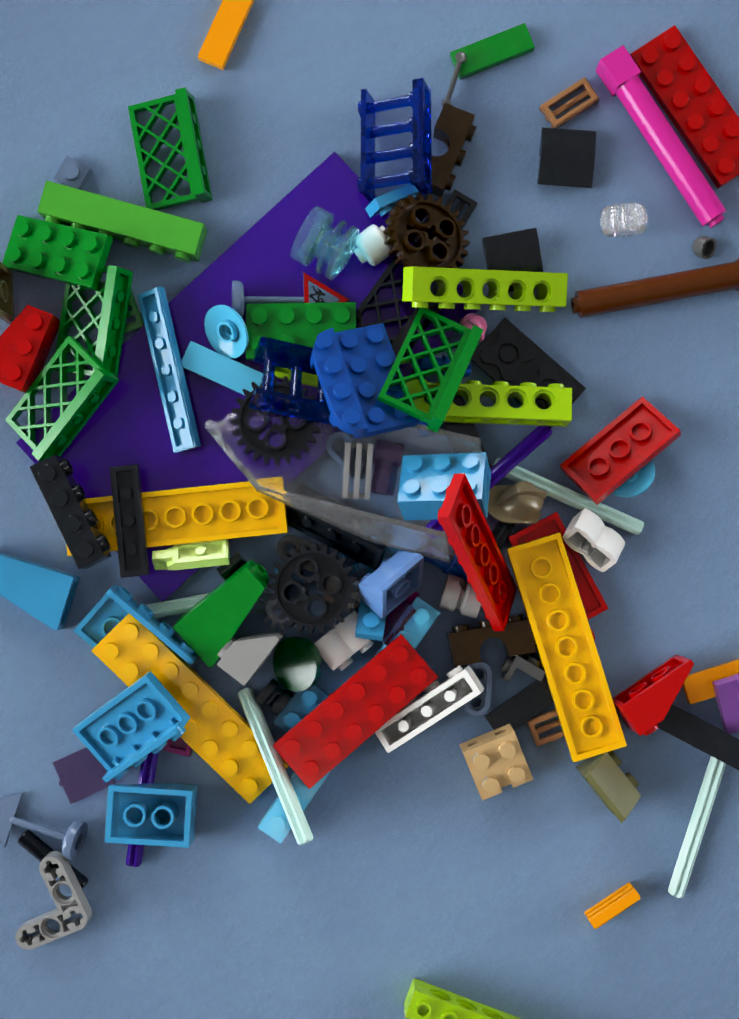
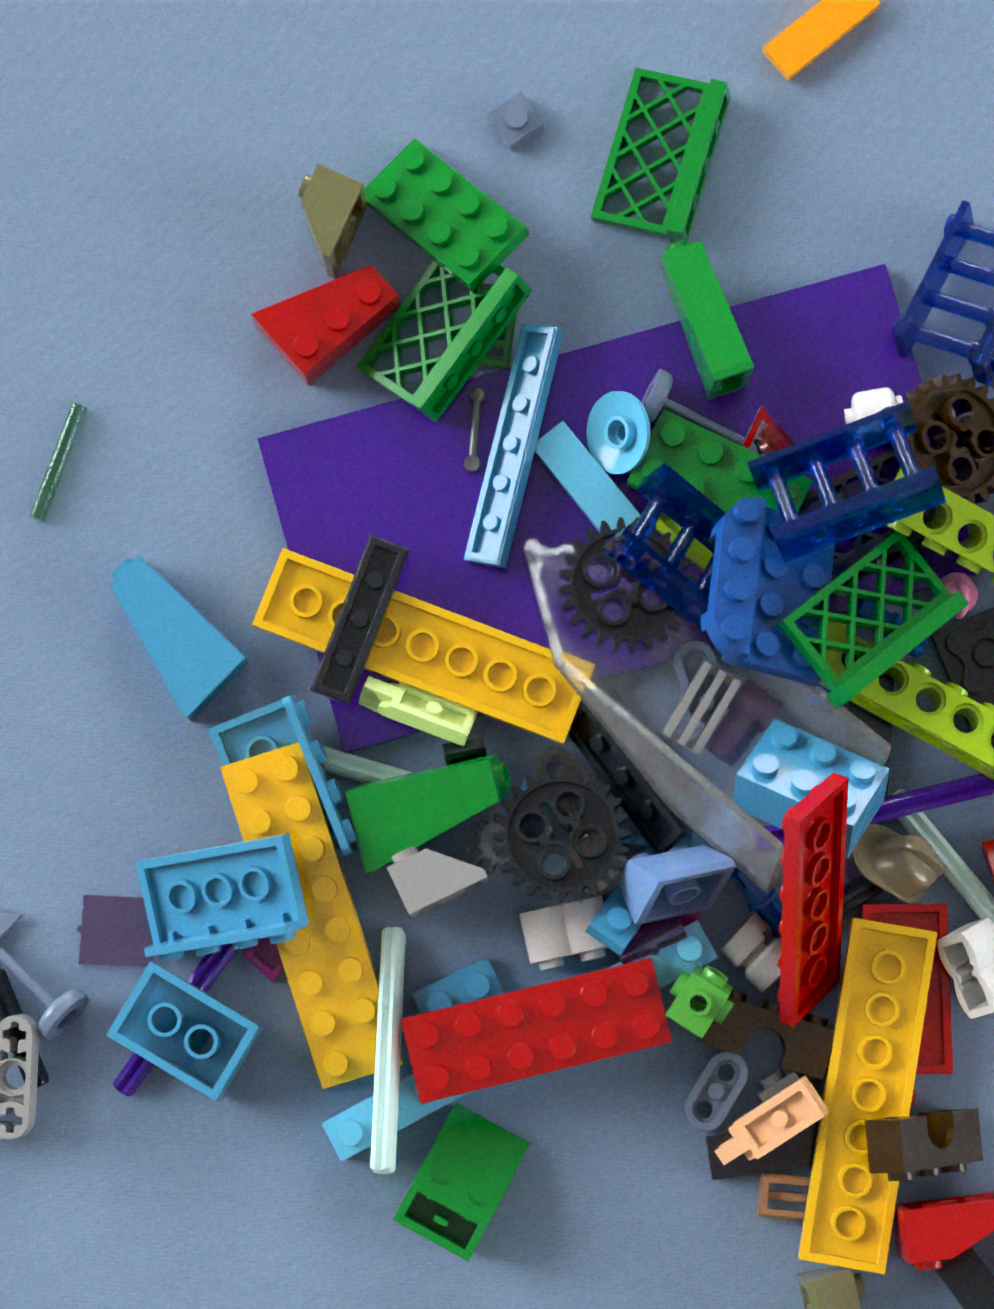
camera: 30 degrees right, 5 degrees down
green fence [5,335,119,461] -> none
black brick [30,455,112,569] -> none
bright green brick [37,180,207,263] -> none
black wheel [255,678,294,717] -> none
dark green tile [273,636,322,692] -> none
clear light blue wheel [290,206,360,281] -> none
dark azure plate [365,179,424,218] -> none
white brick [375,665,485,753] -> none
tan piece [459,723,533,801] -> none
none -> green slope [392,1102,530,1262]
none -> dark grey hinge [464,387,486,473]
none -> green slope [660,240,754,400]
none -> bright green brick [665,965,734,1039]
none -> light nougat hinge [715,1075,830,1165]
none -> clear blue fence [747,401,946,563]
none -> clear red plate [758,418,800,465]
none -> dark brown arch [865,1109,983,1181]

